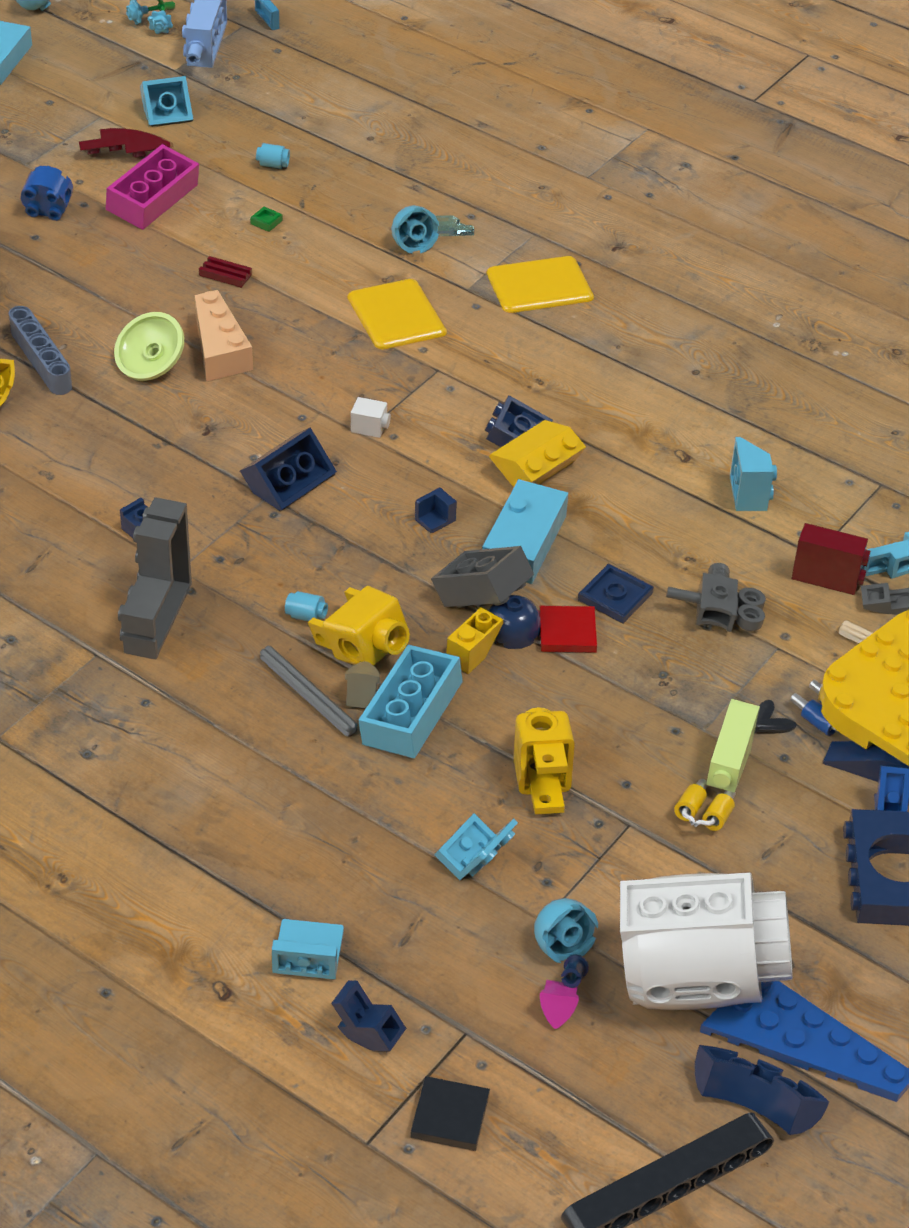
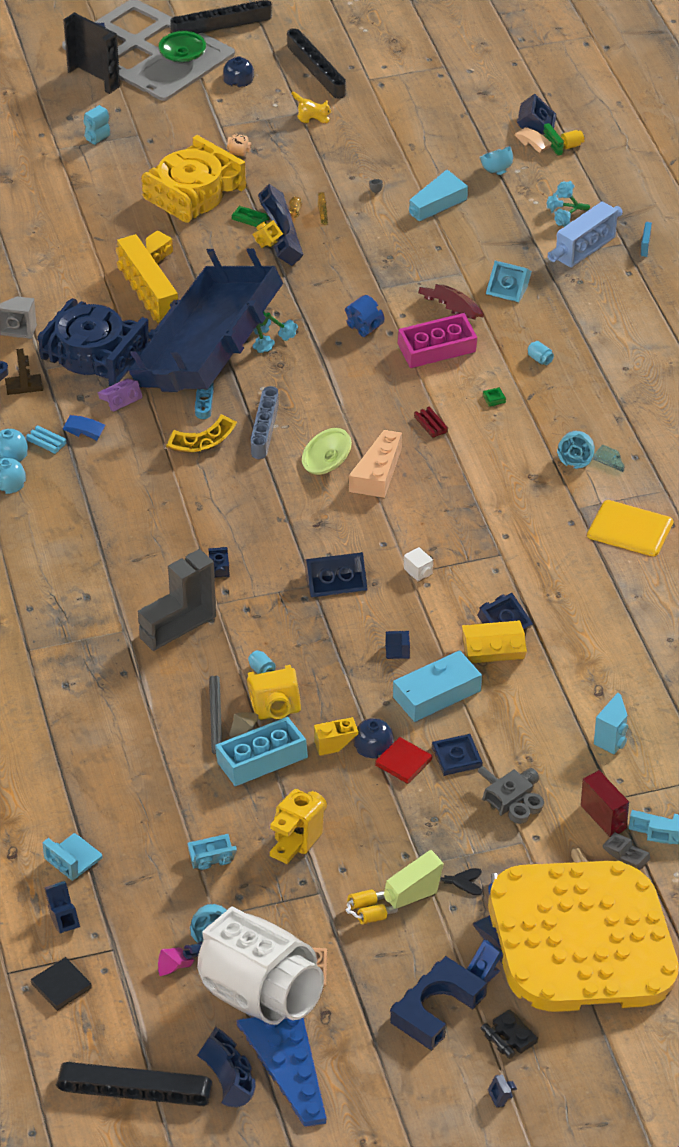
camera: 40 degrees right, 0 degrees up
yellow piece [347,279,447,350] -> none
dark grey brick [431,546,534,608] -> none

